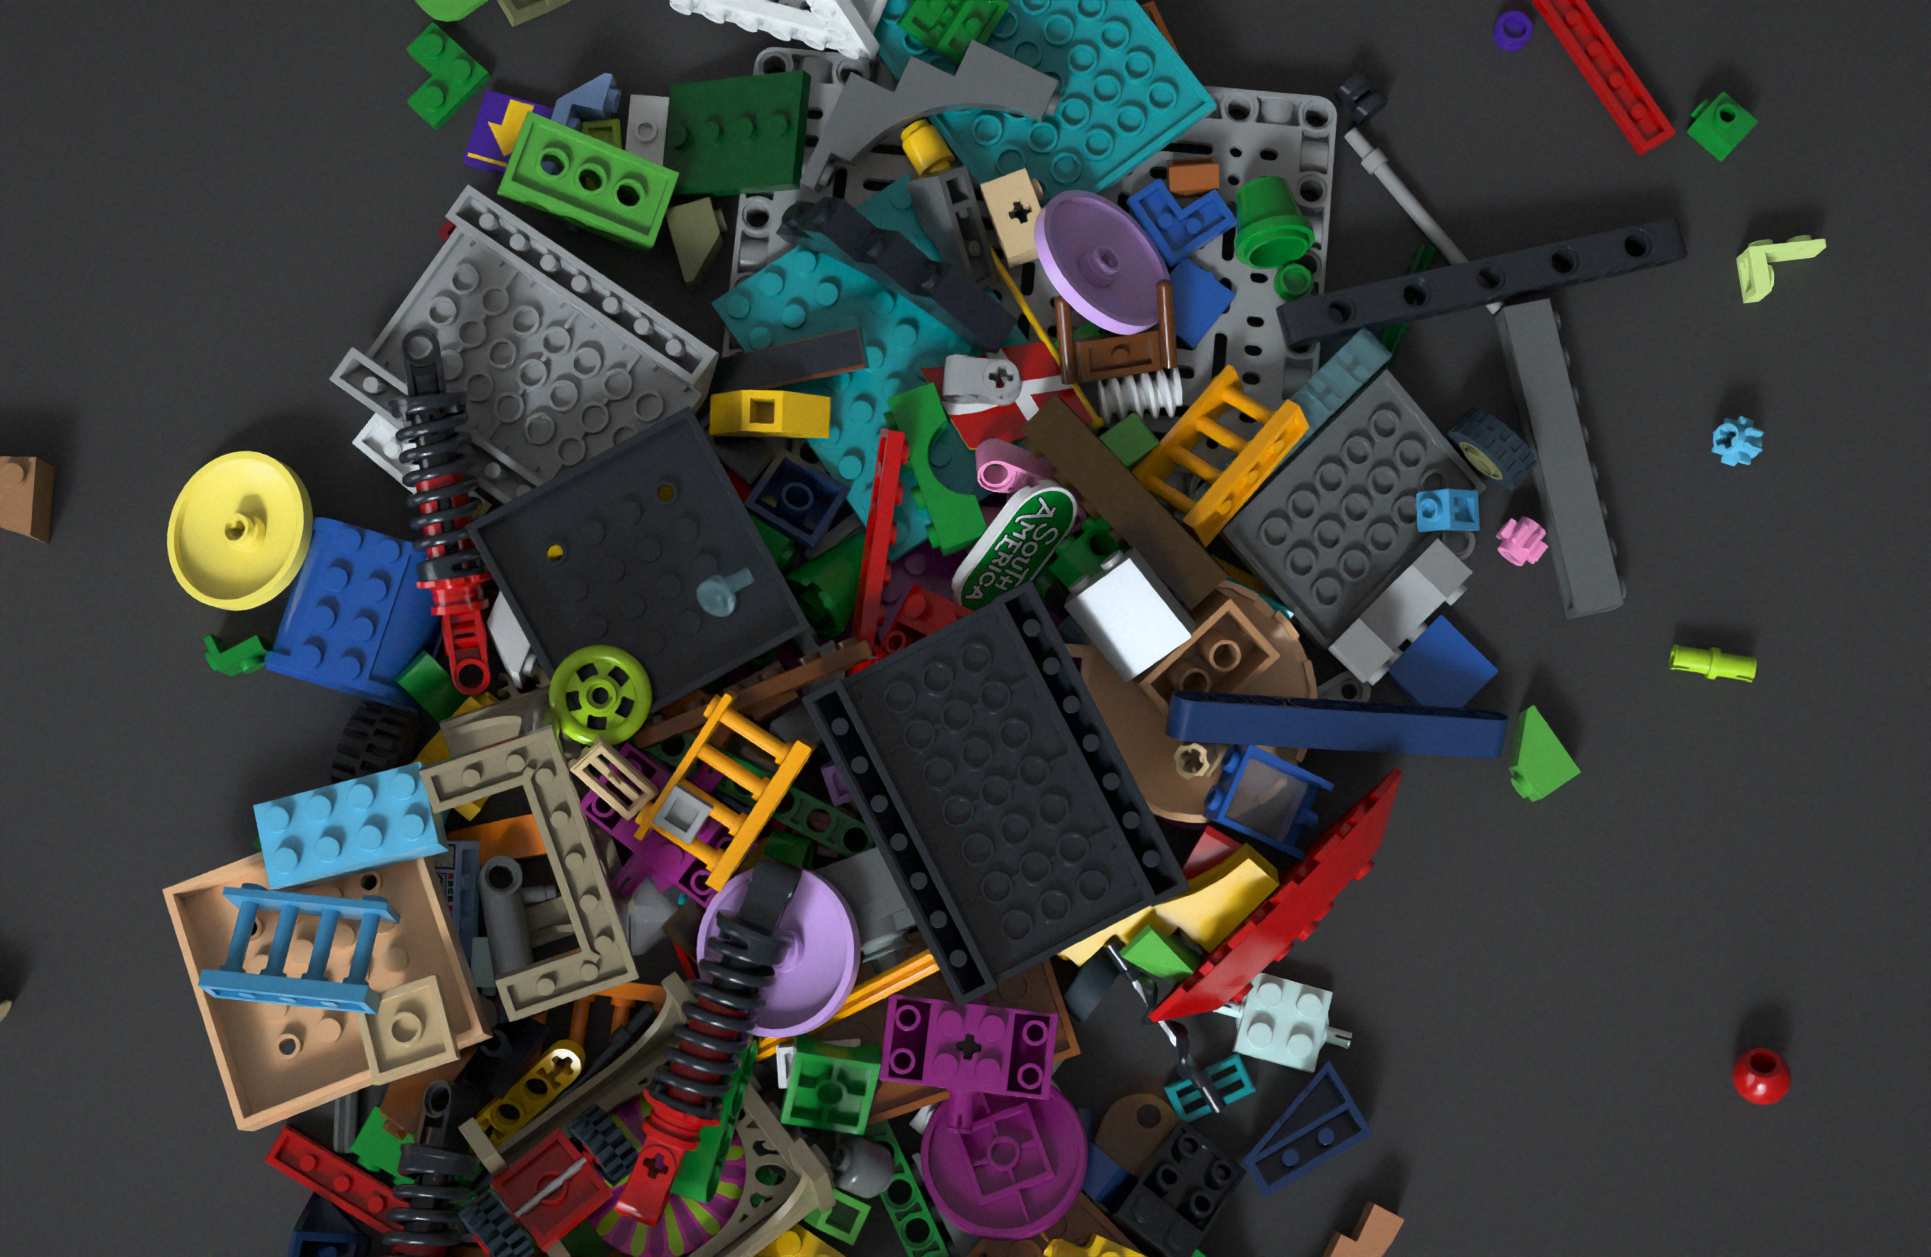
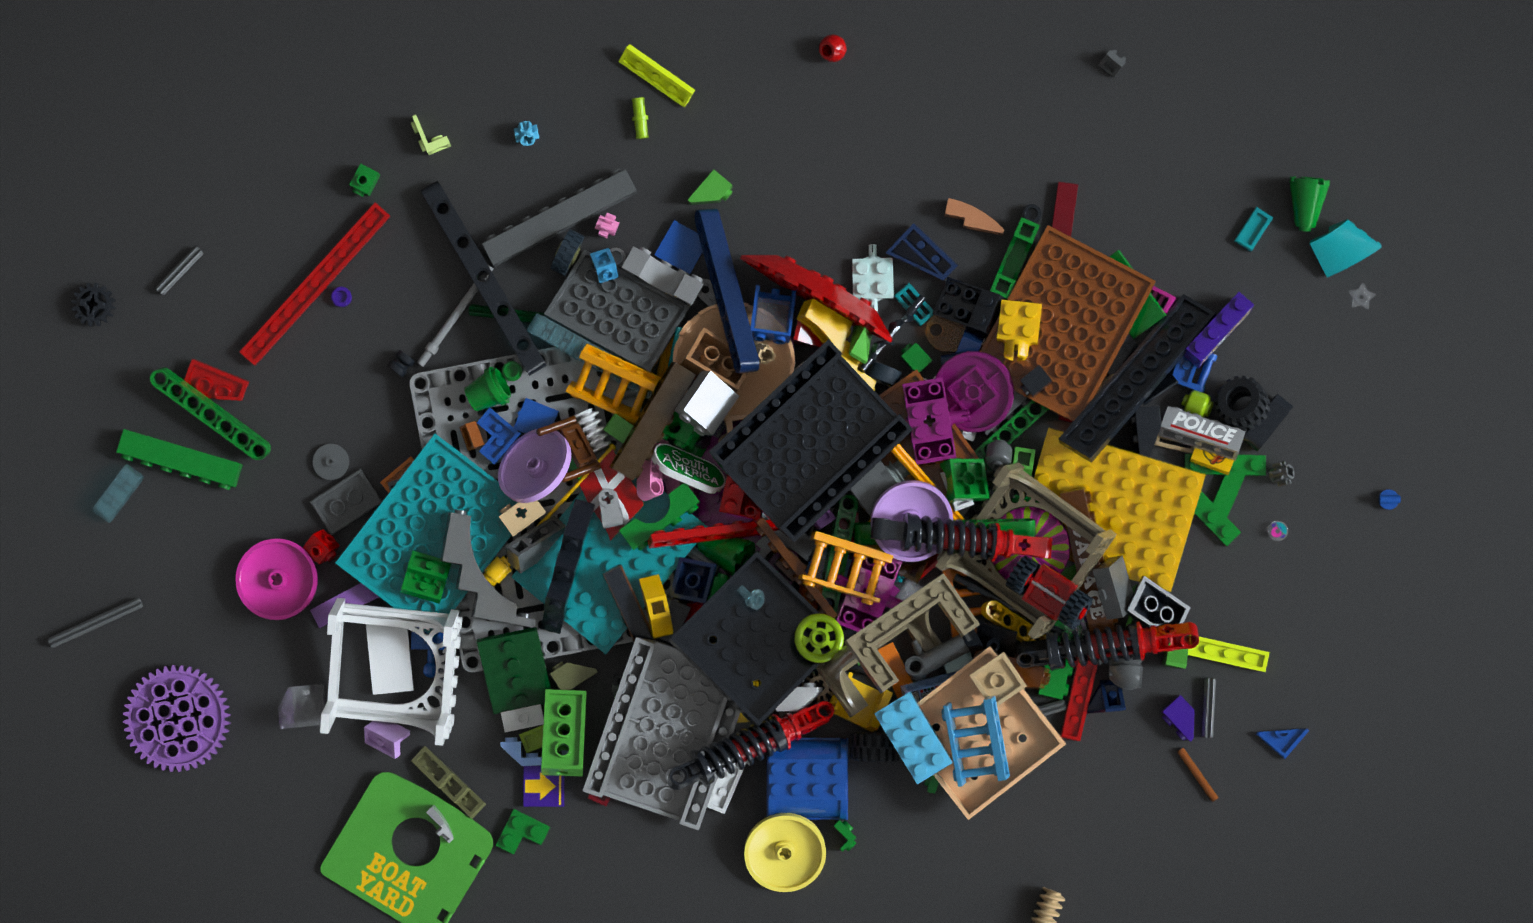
camera: 105 degrees left, 5 degrees up
green slope [394,650,469,724] -> none
tan tile [568,735,659,821] -> none
light grey plate [653,784,714,845] -> none
none -> neon yellow plate [618,44,695,107]
none -> green brick [900,343,932,373]

